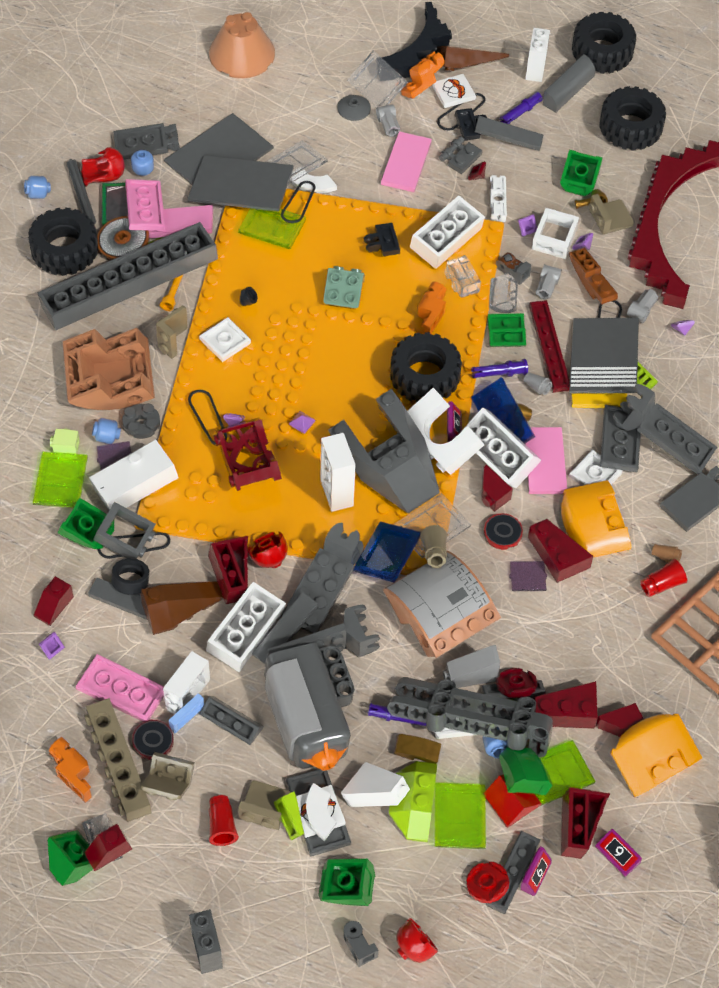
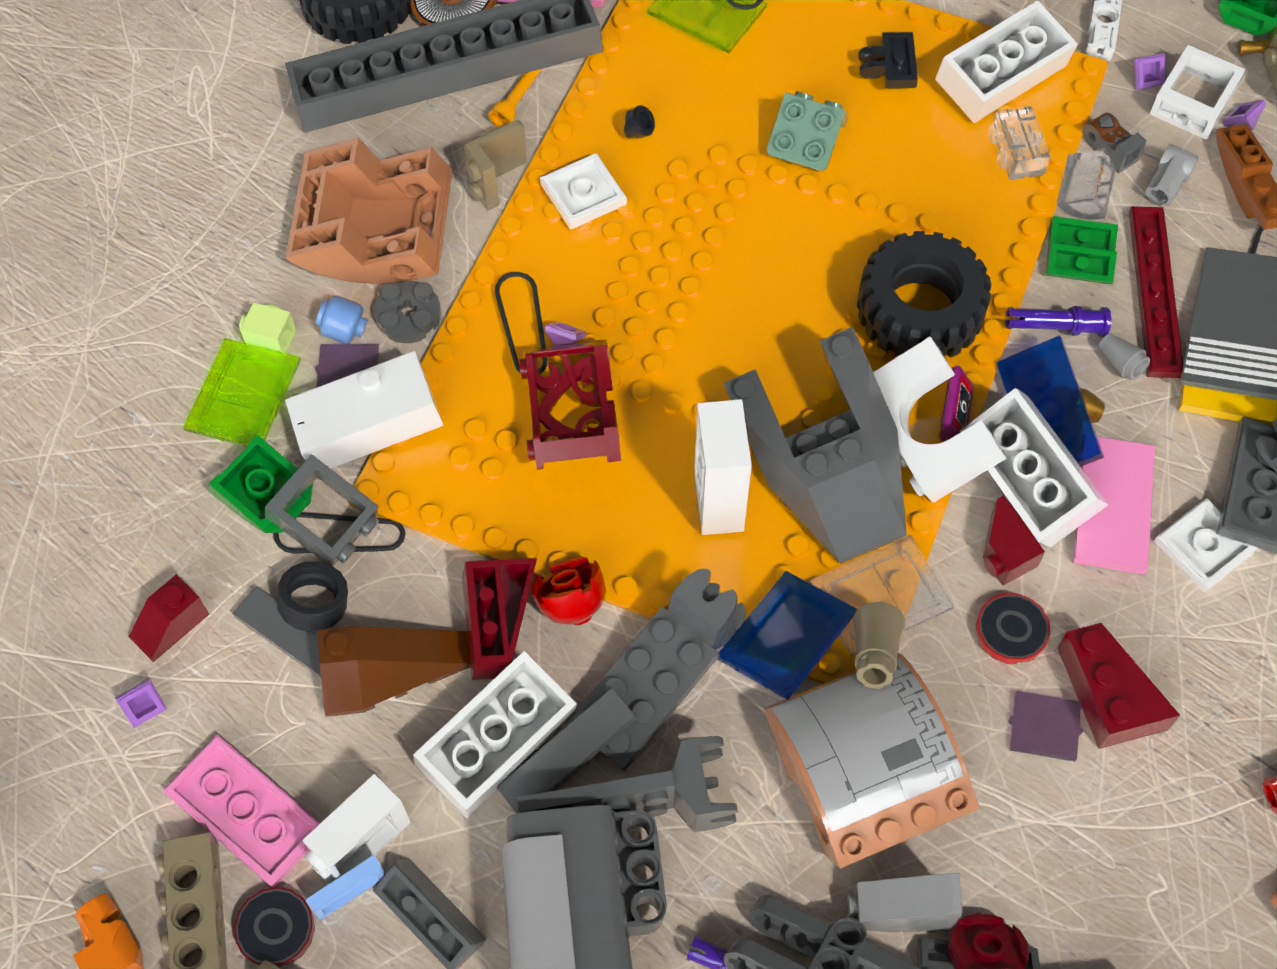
camera: 15 degrees right, 5 degrees up
medium lavender slope [289,411,315,434] -> none
orange plate [418,281,447,334] -> none
light orange slope [561,480,631,558] -> none

